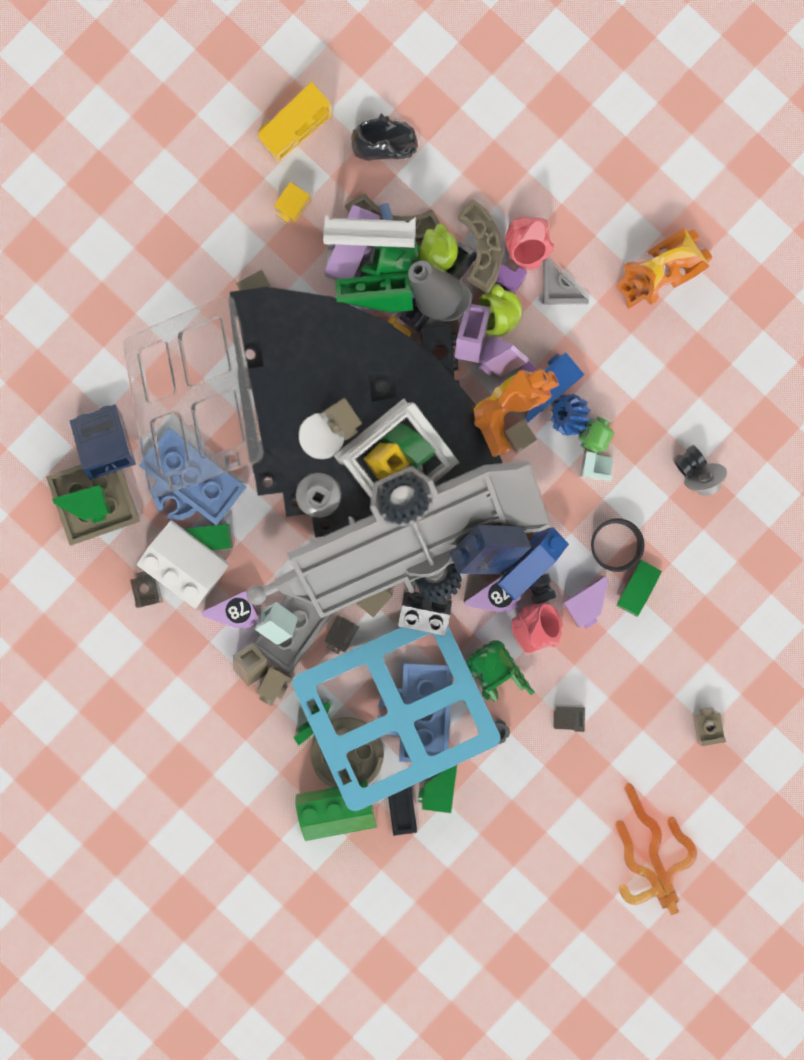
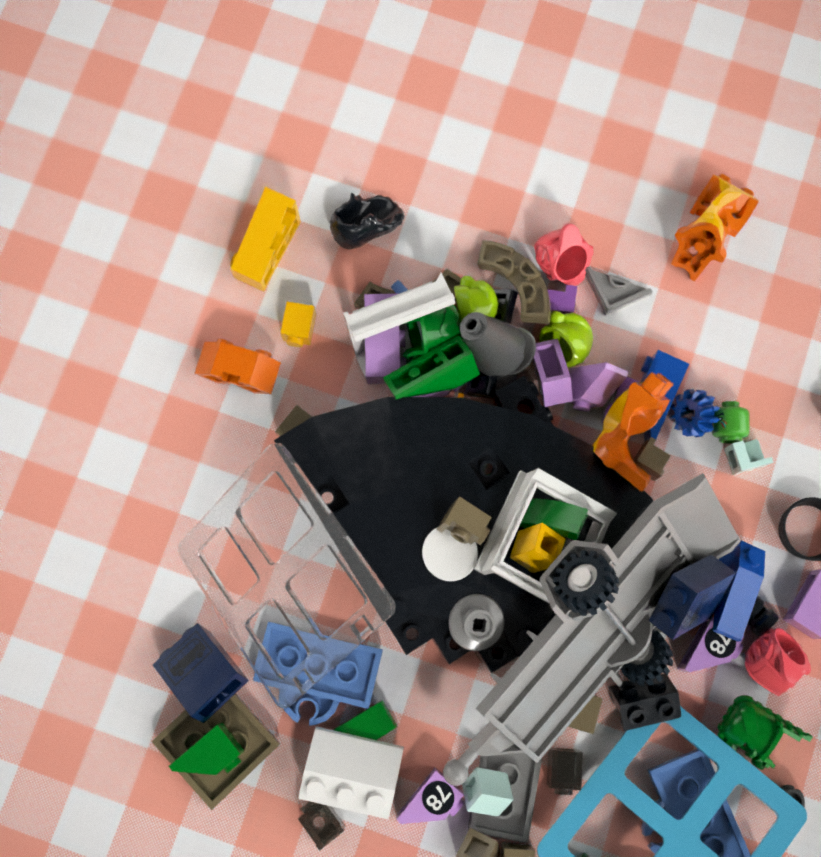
camera: 25 degrees left, 10 degrees down
none -> orange brick [194,339,281,394]

